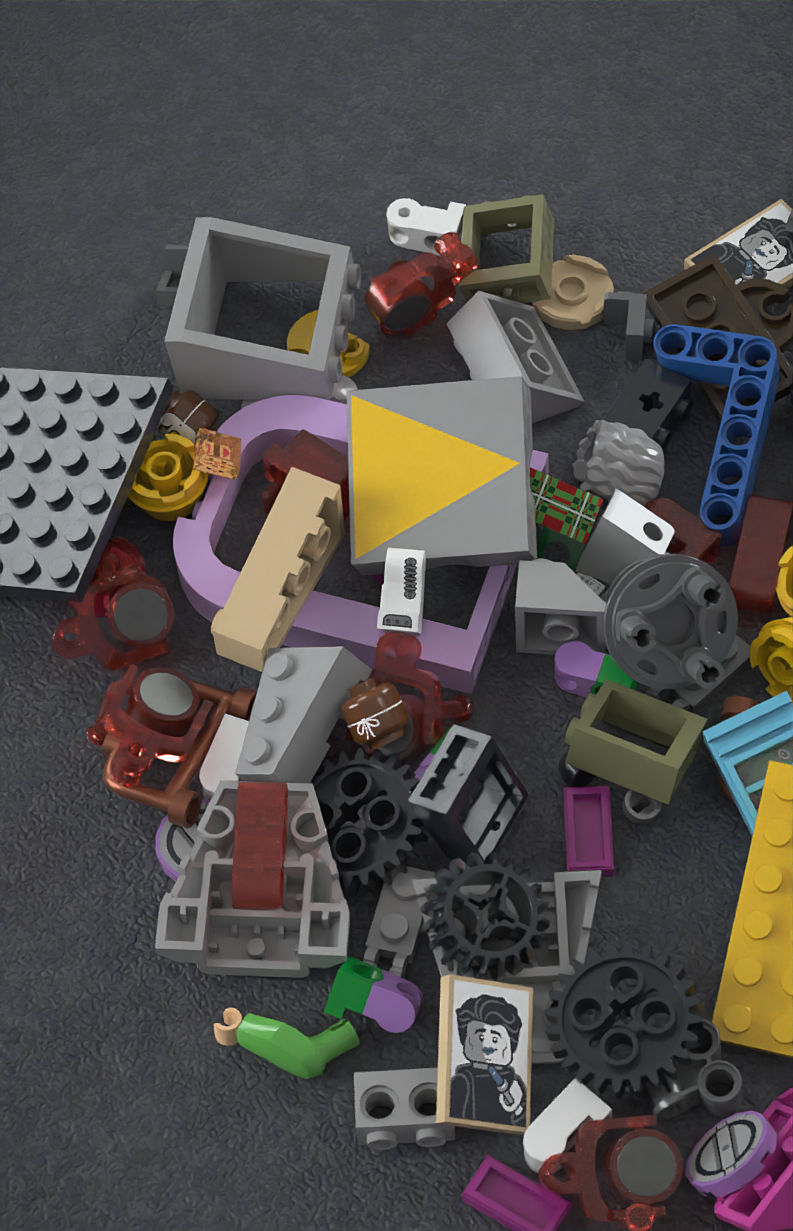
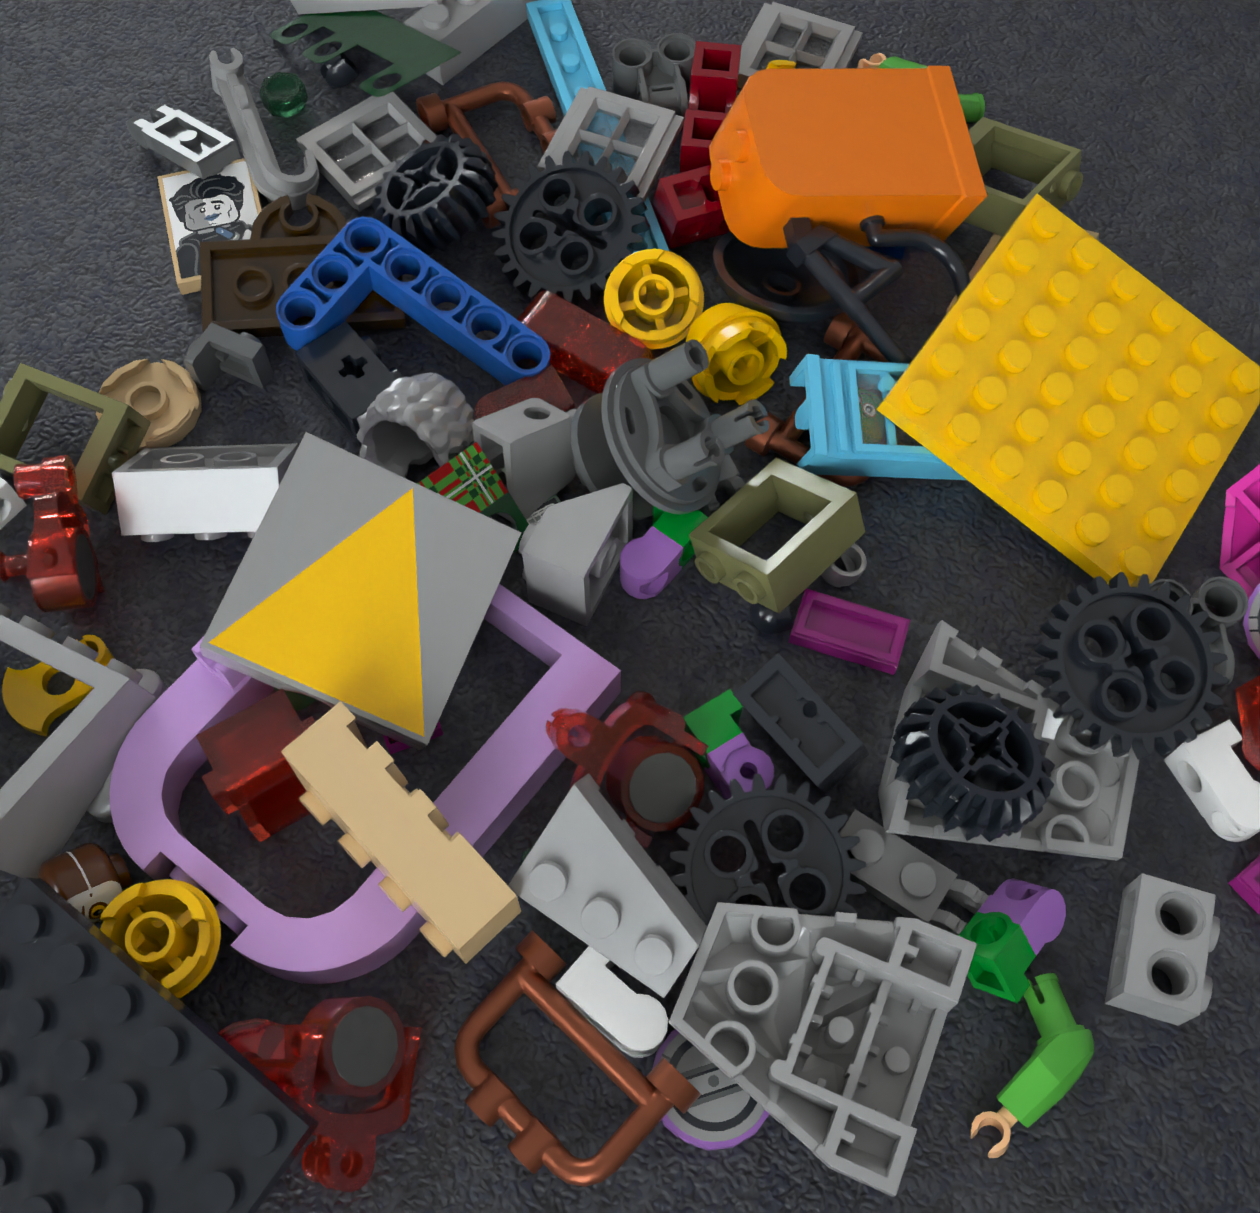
camera: 75 degrees left, 5 degrees up
clear red piece [86,664,213,787] -> none
clear orange tile [193,428,241,480] -> none
clear red beam [232,781,288,910] -> none
reddish brown head [340,677,409,750] -> none
white leg [377,547,426,635] -> none
tile [436,974,533,1135] -> none

